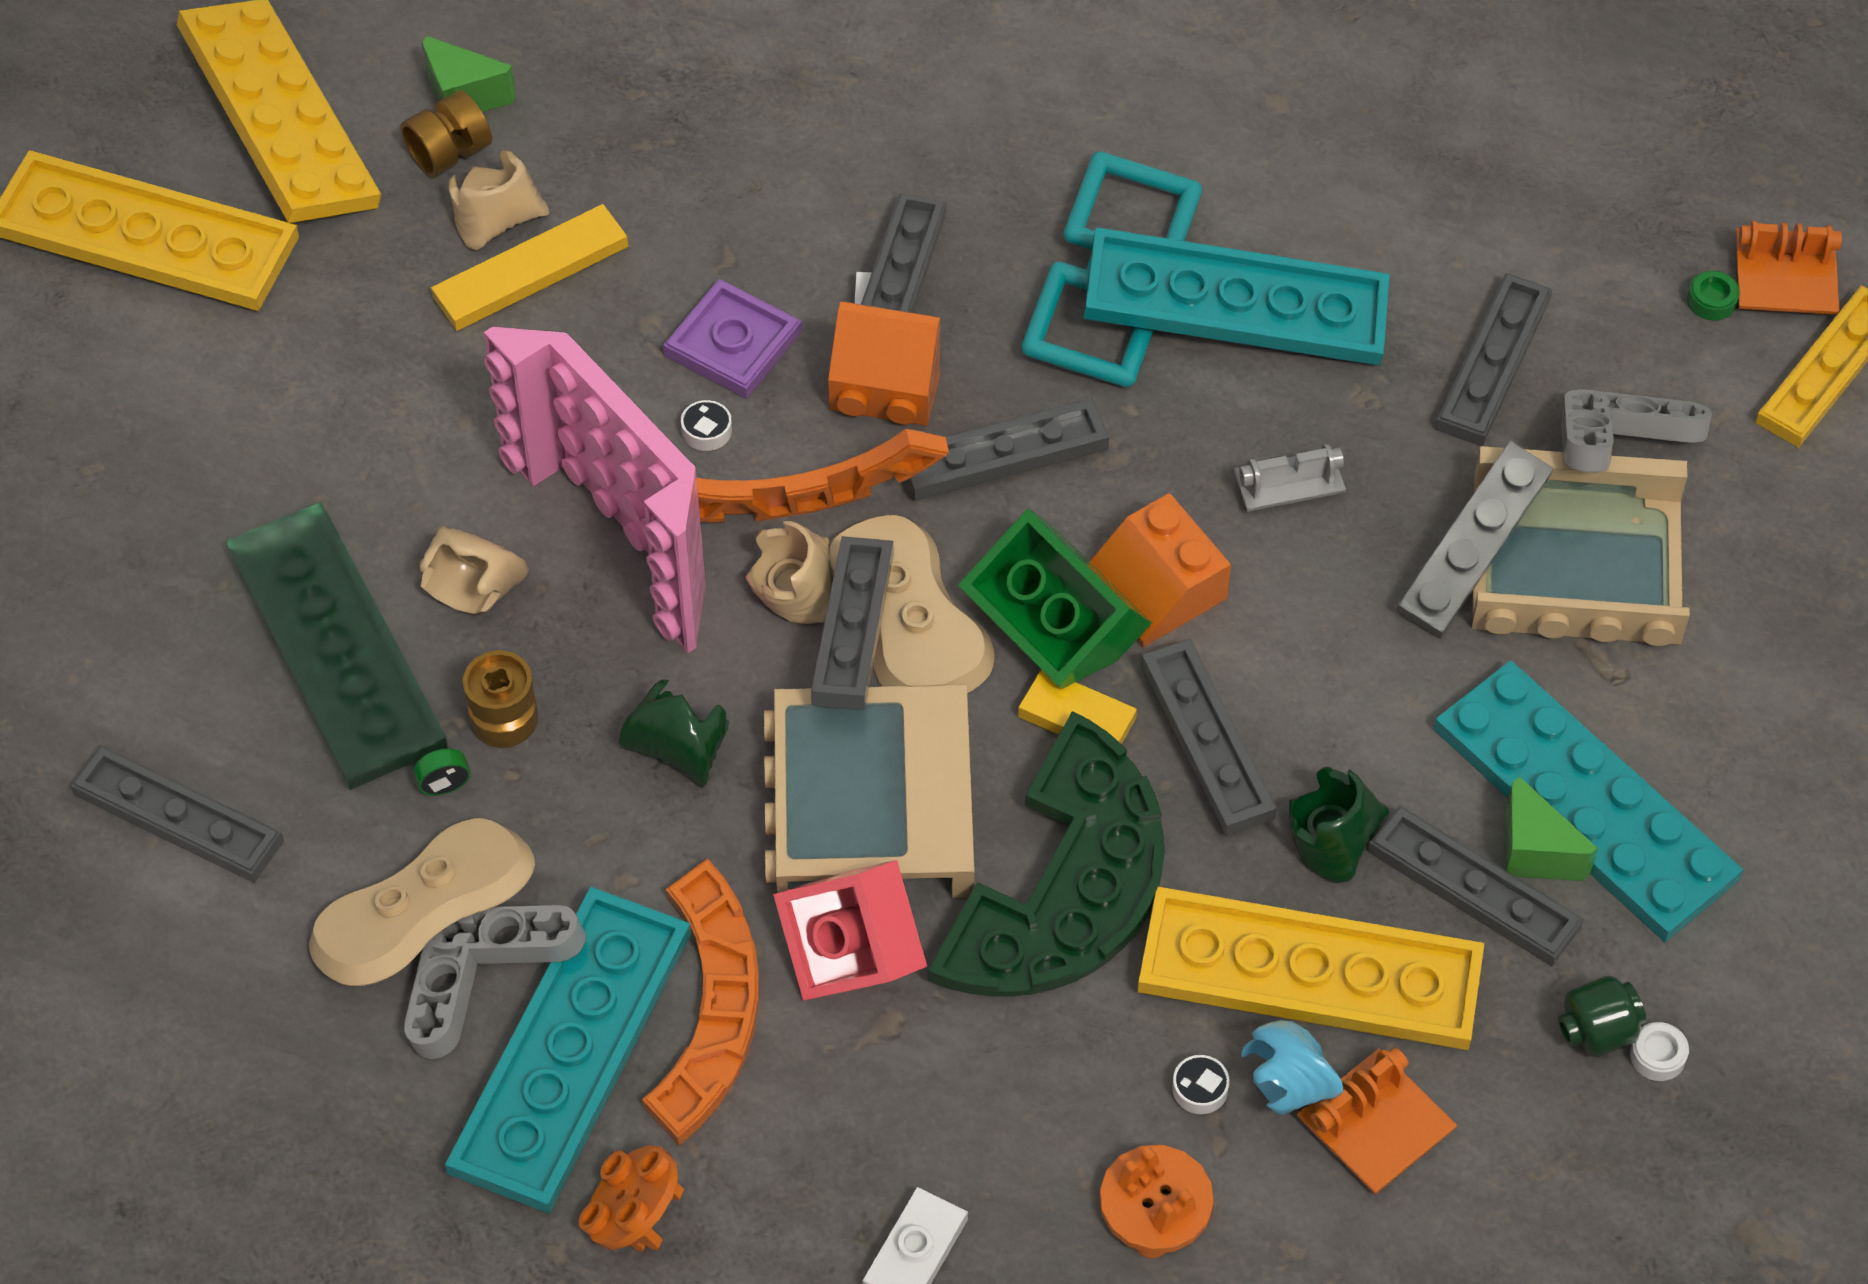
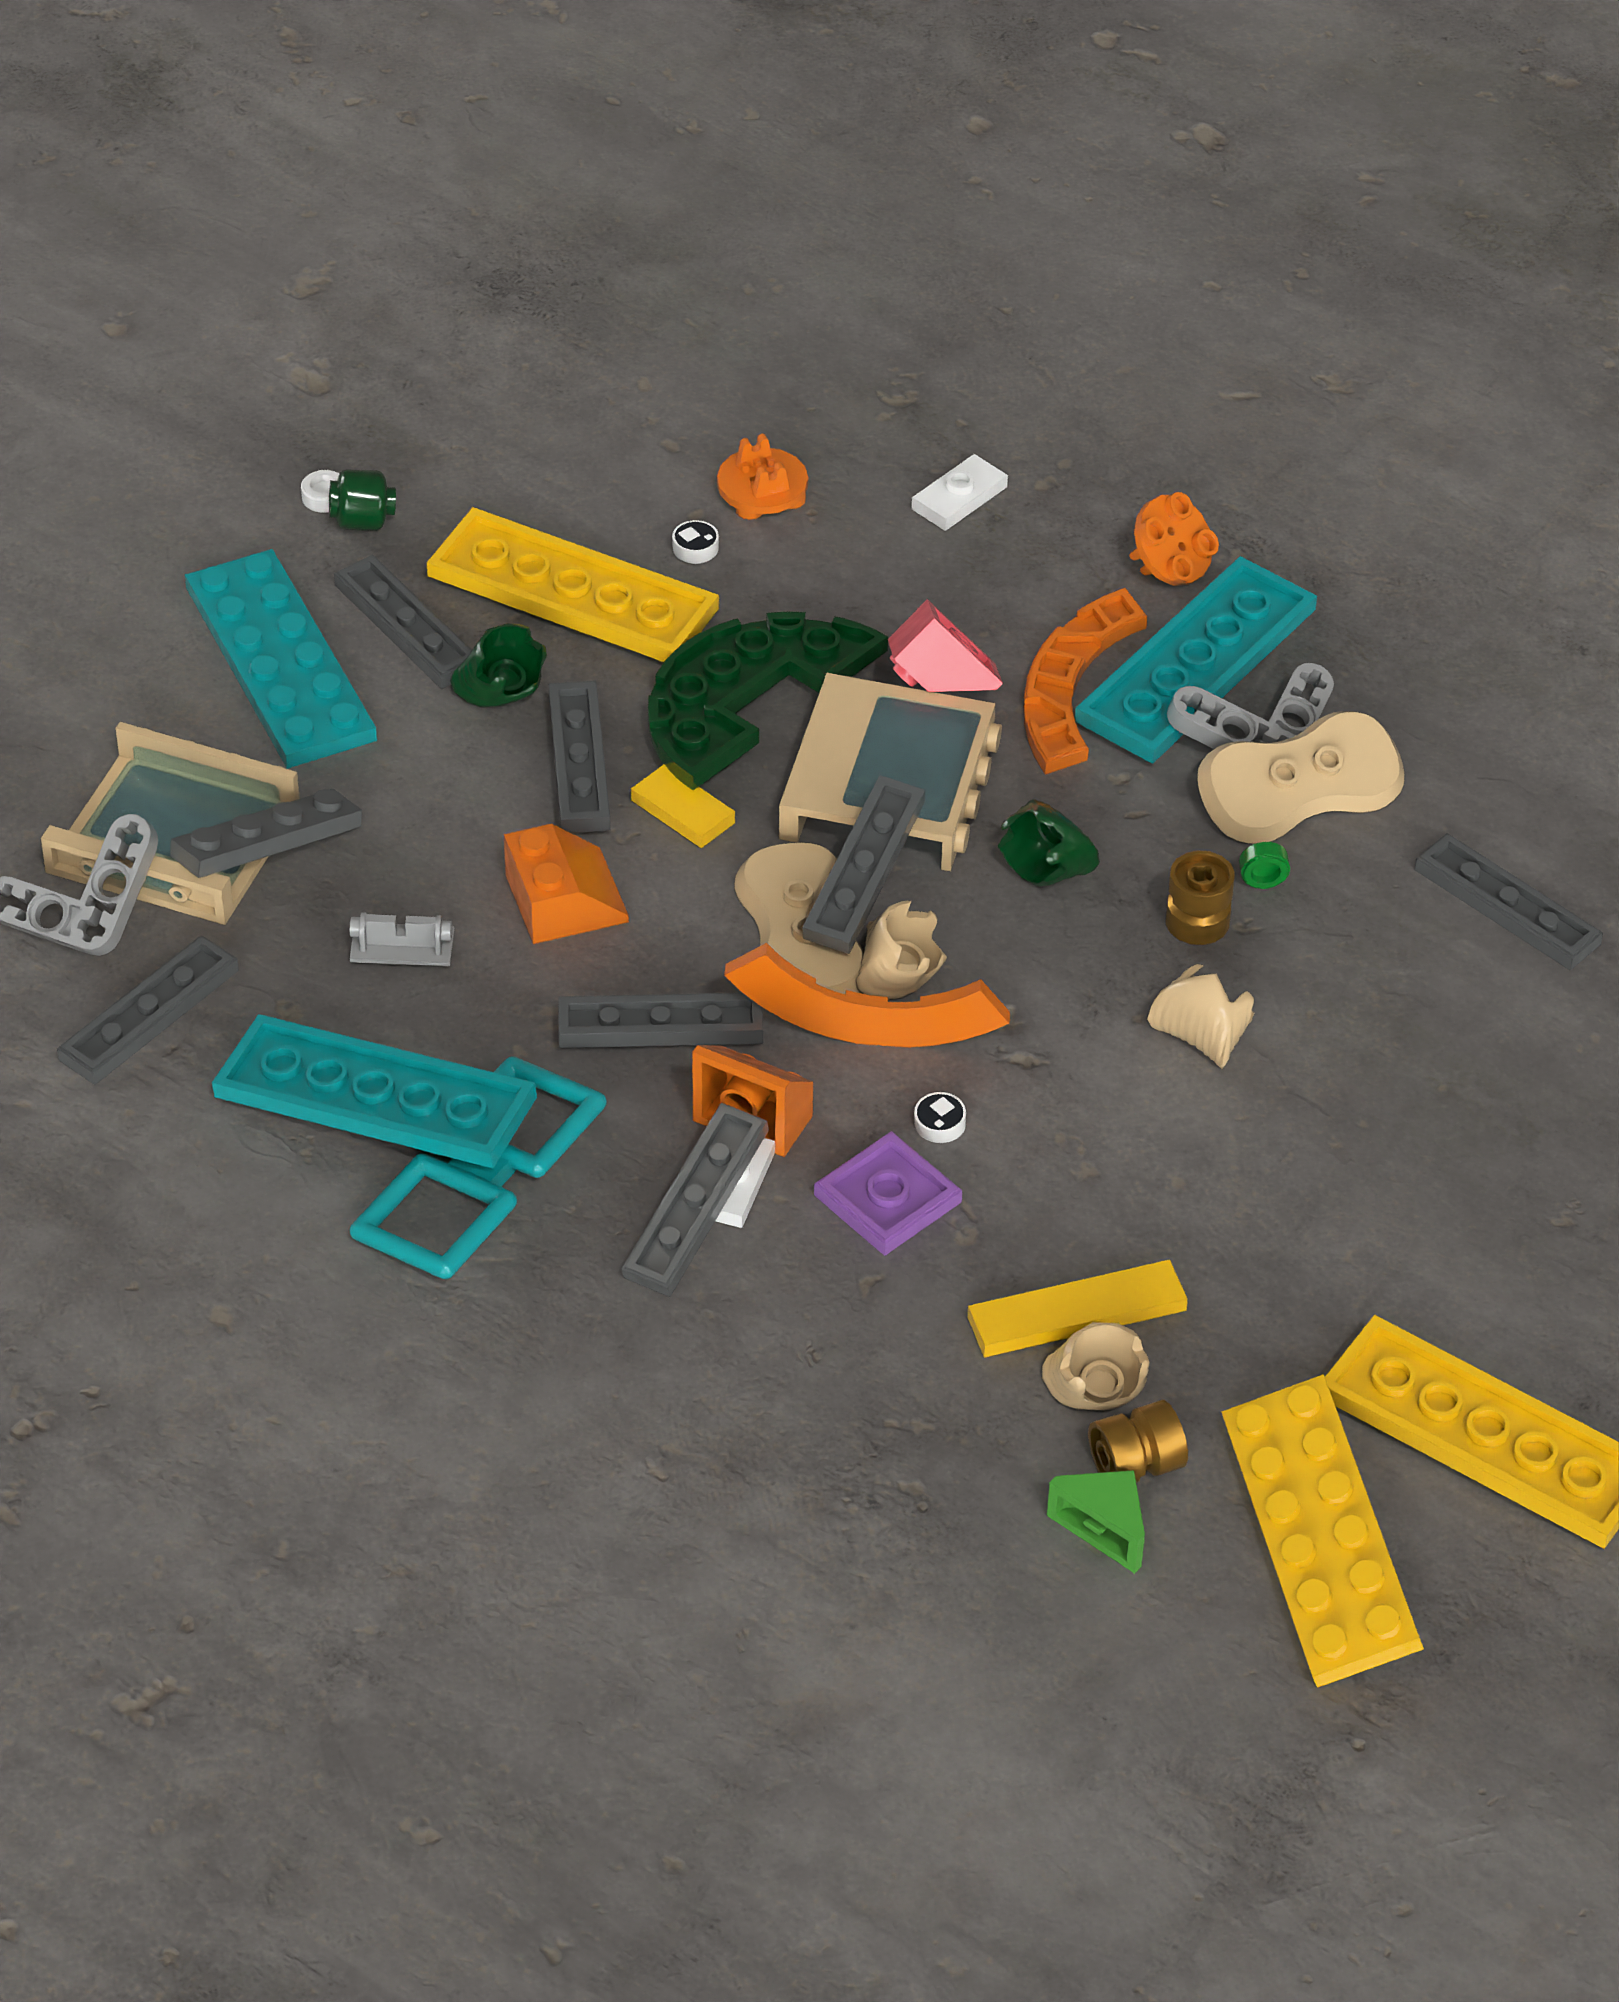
camera: 165 degrees left, 10 degrees down
clear green plate [226,501,448,790] -> none
bright pink slope [484,327,706,653] -> none
green slope [958,508,1152,689] -> none
medium azure hair [1241,1020,1343,1115] -> none
orange hinge [1297,1048,1458,1195] -> none
bright green slope [1505,777,1598,881] -> none

